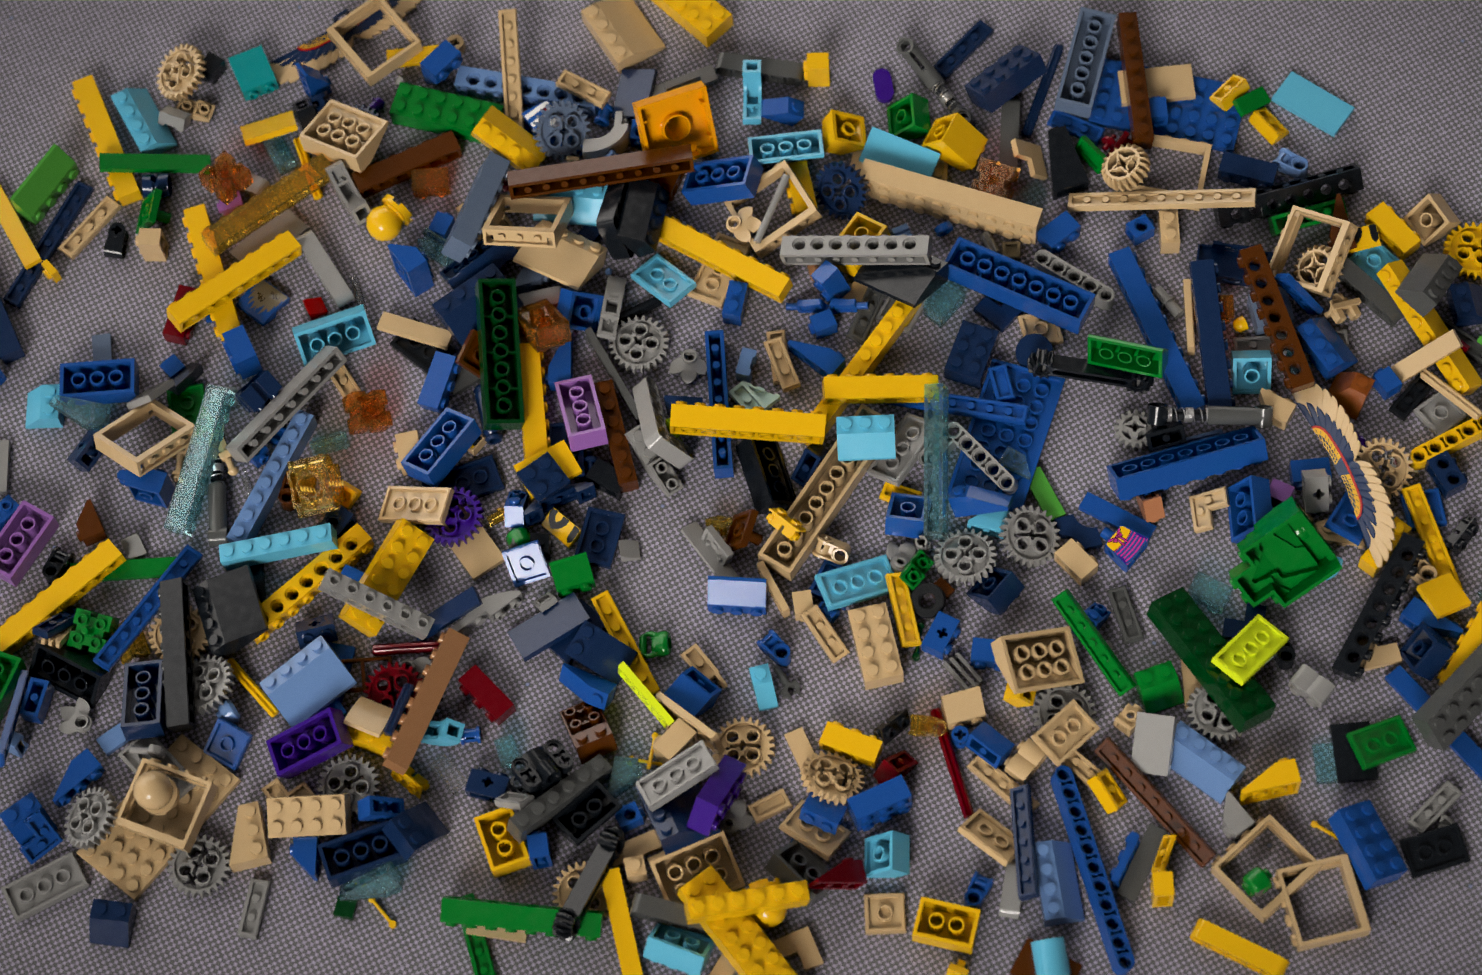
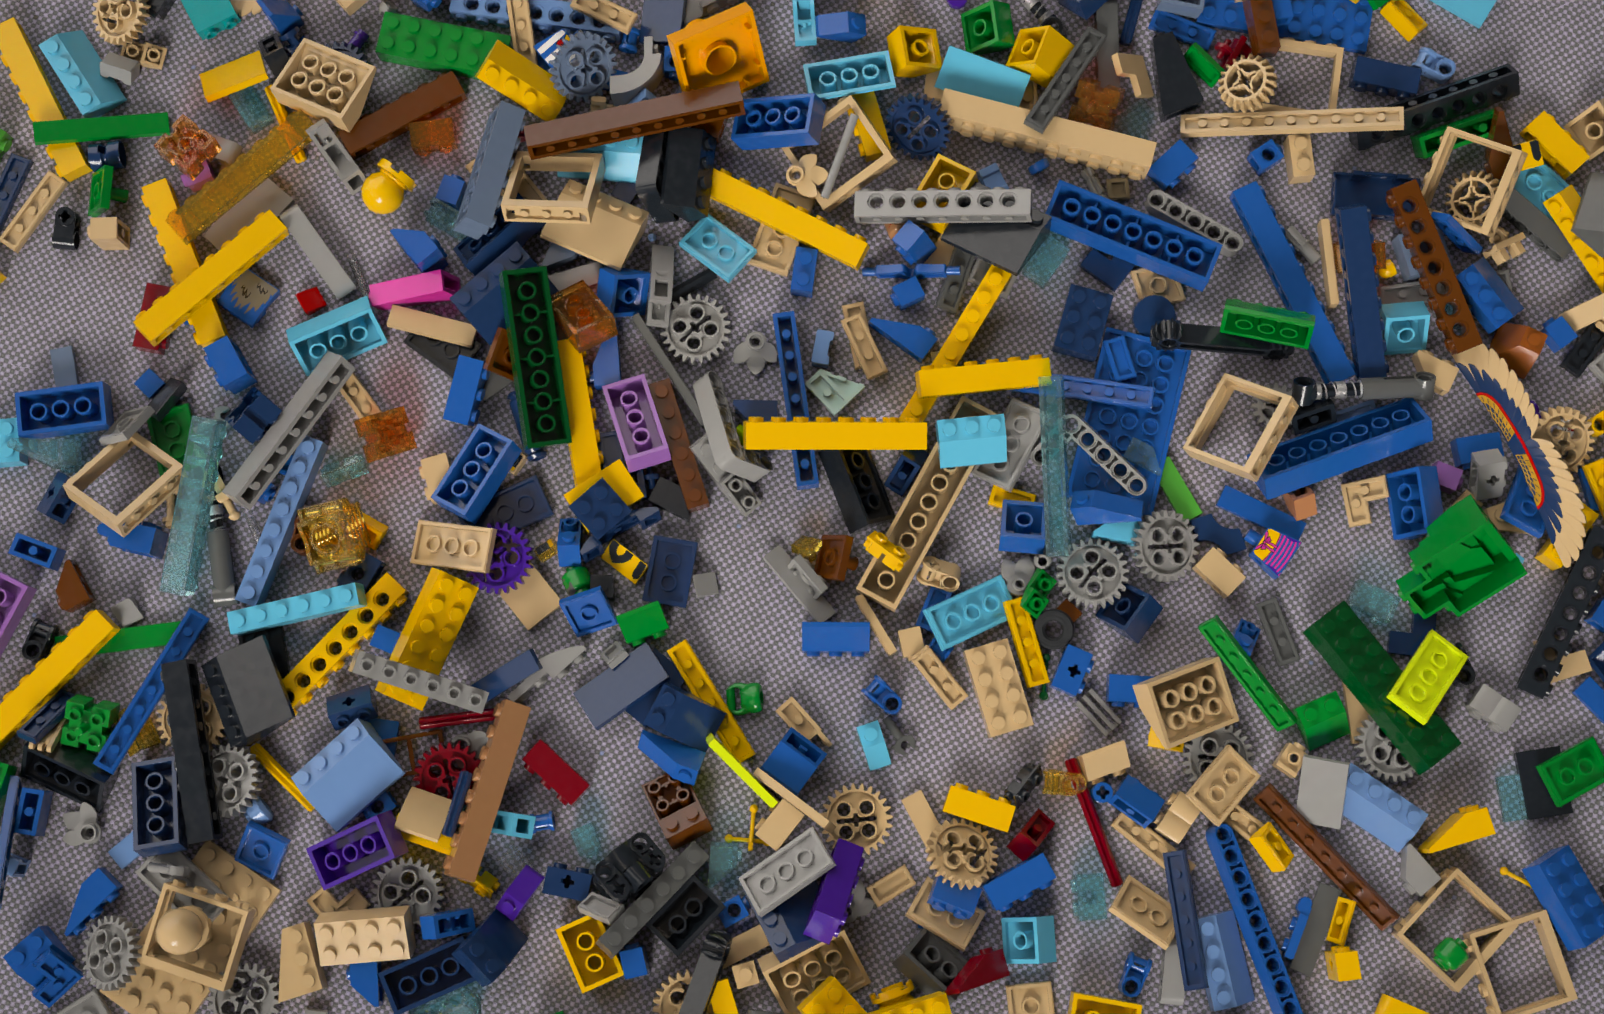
camera: 10 degrees left, 15 degrees up
none -> blue brick [8,533,66,571]
none -> dark pink slope [368,269,461,310]
none -> dark purple slope [495,864,545,921]
none -> dark grey tile [1023,26,1107,134]
none -> clear light blue brick [1070,873,1107,921]
none -> tan window [1183,373,1299,482]

